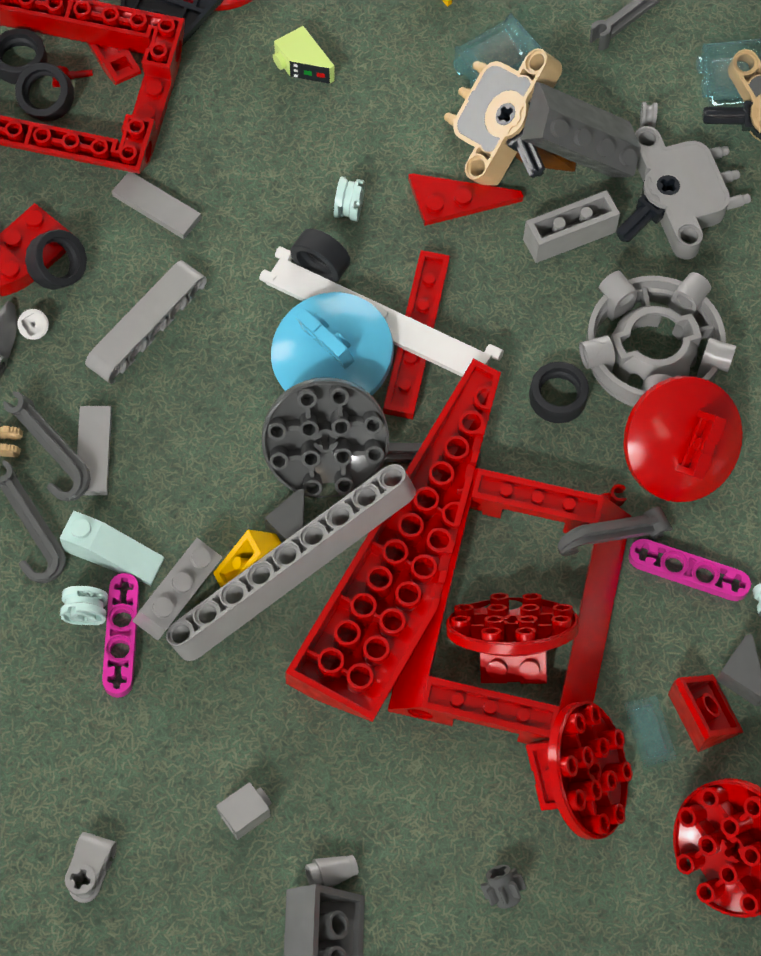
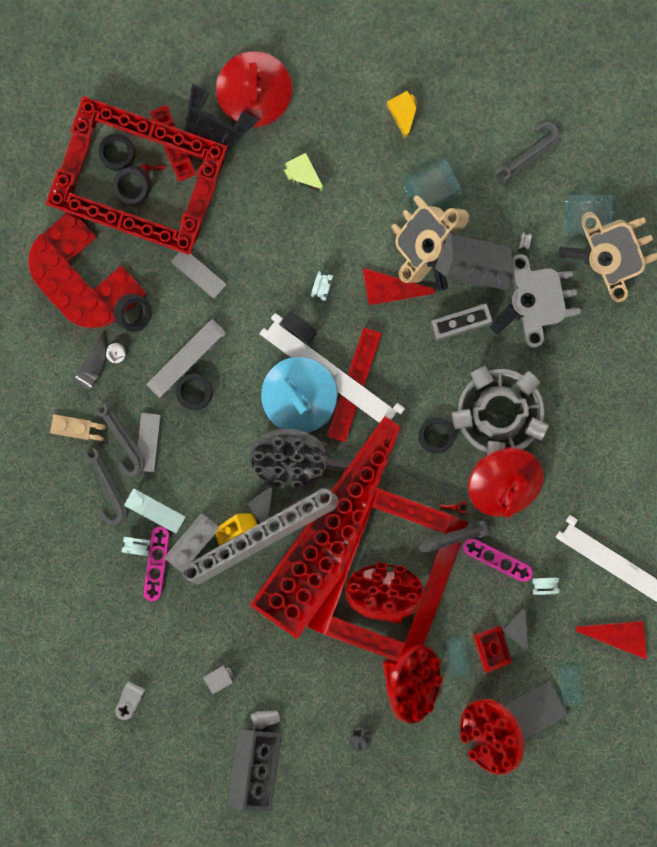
camera: 10 degrees right, 20 degrees up
none -> black tyre [176,373,213,411]

